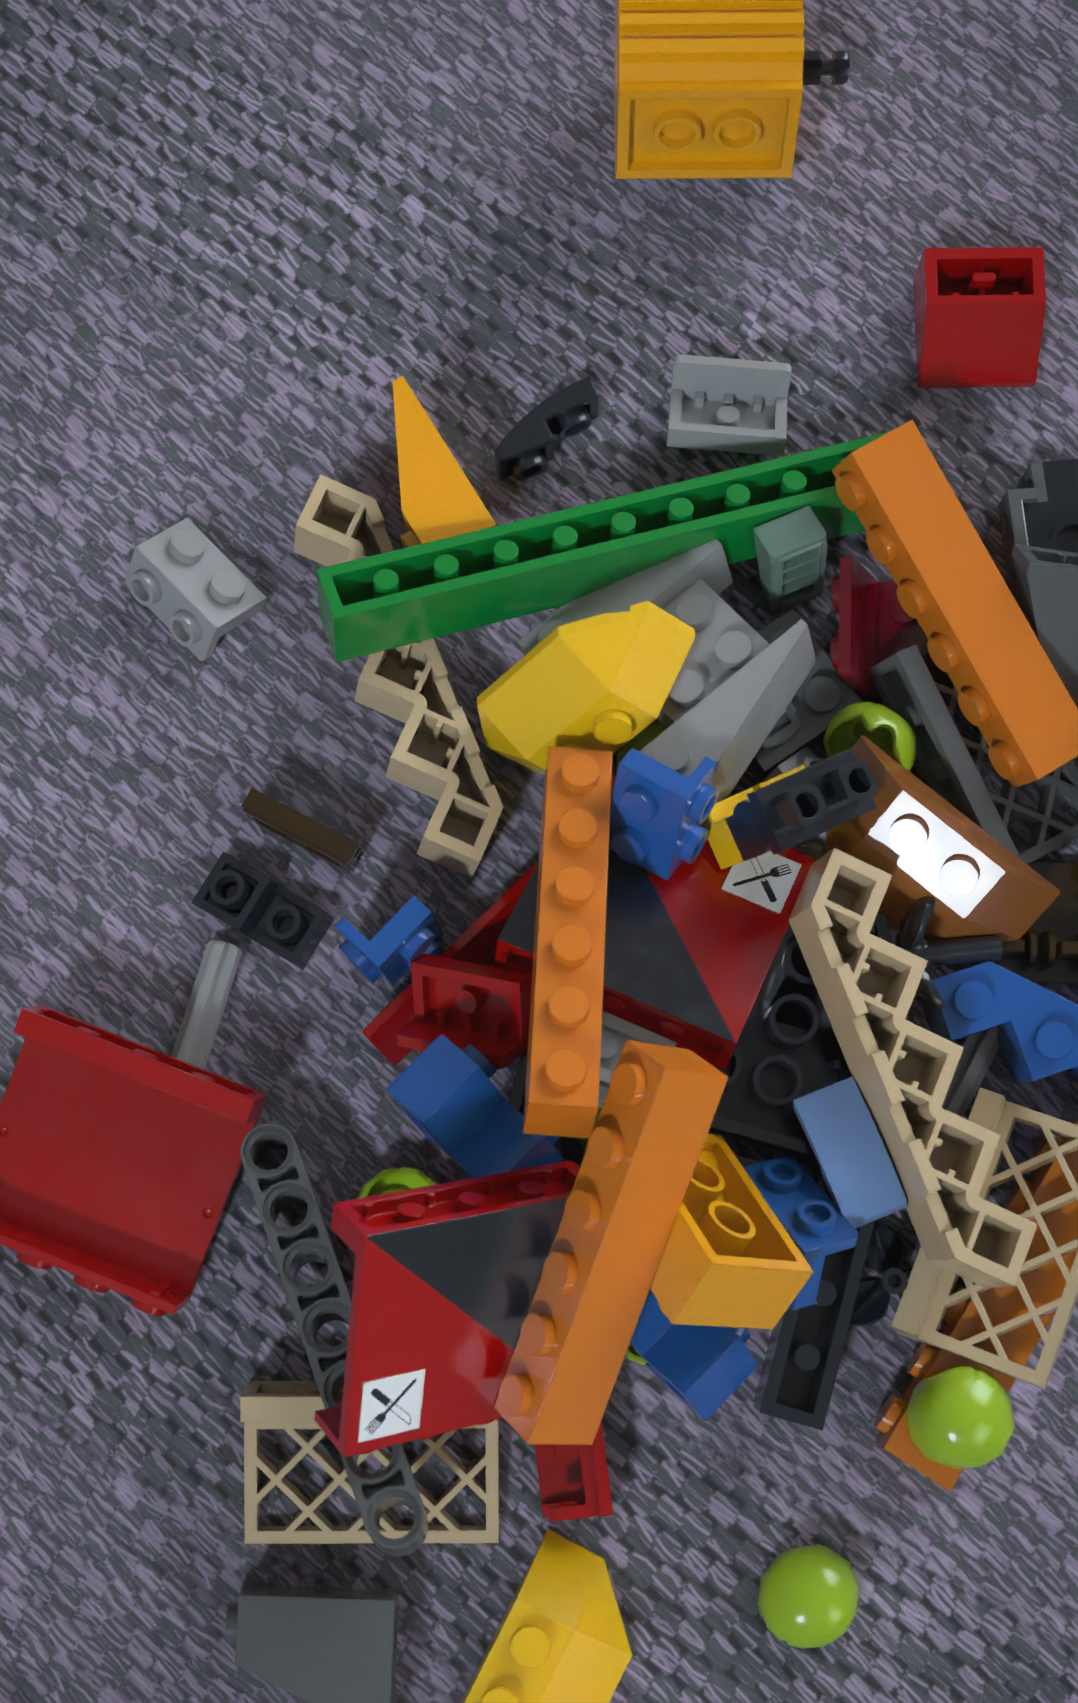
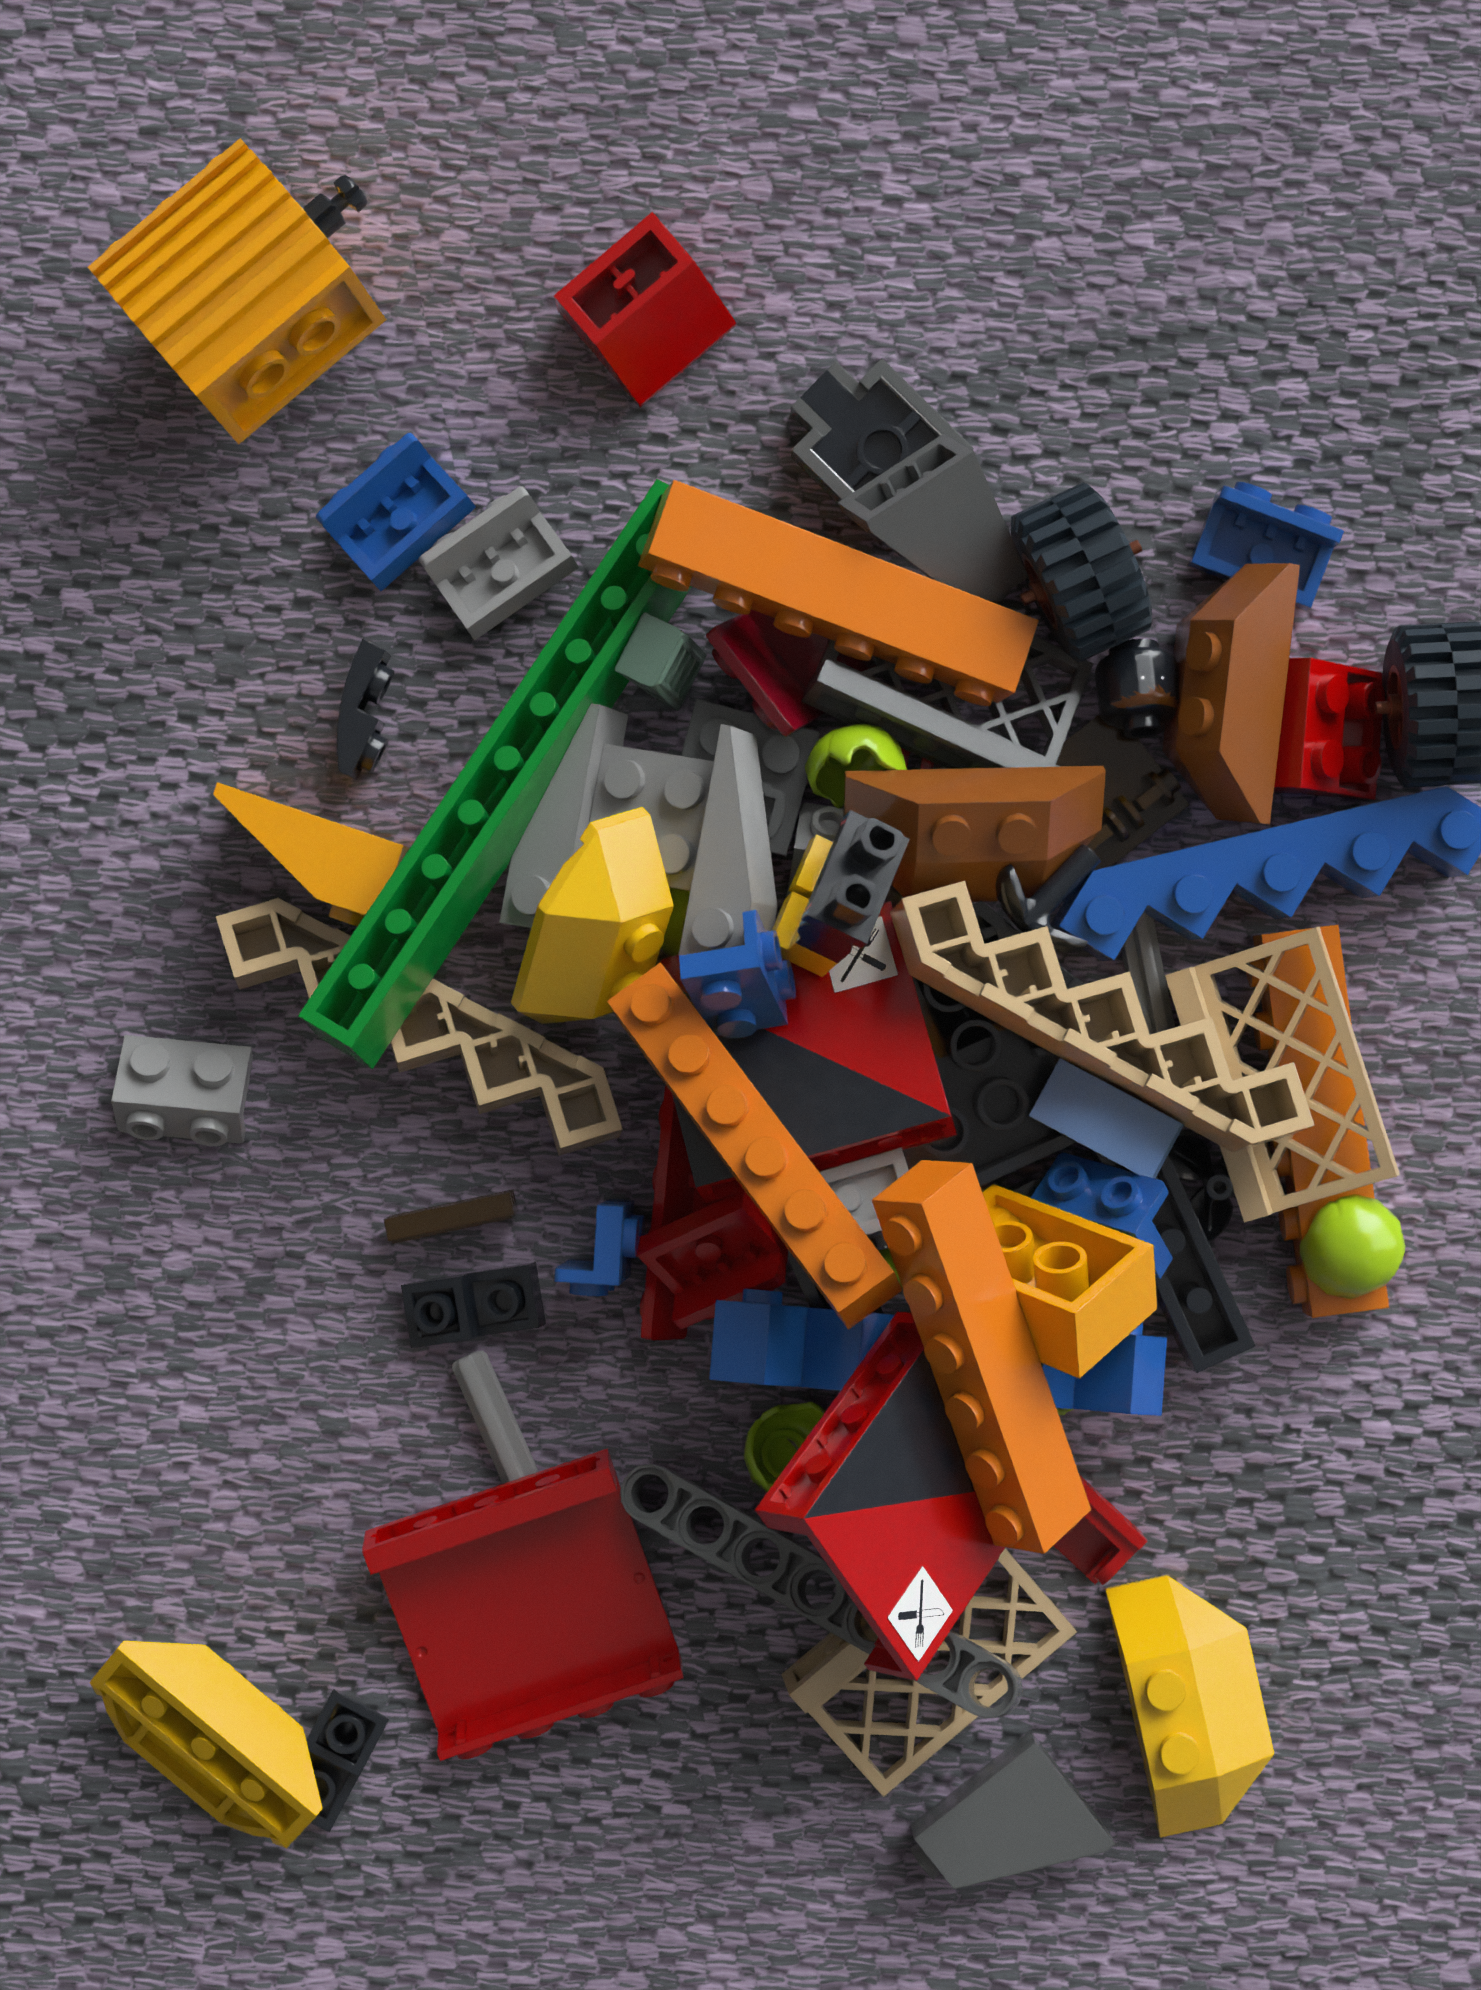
camera: 45 degrees left, 10 degrees up
lime hair [758,1544,860,1648] -> none
none -> blue bracket [316,433,476,591]

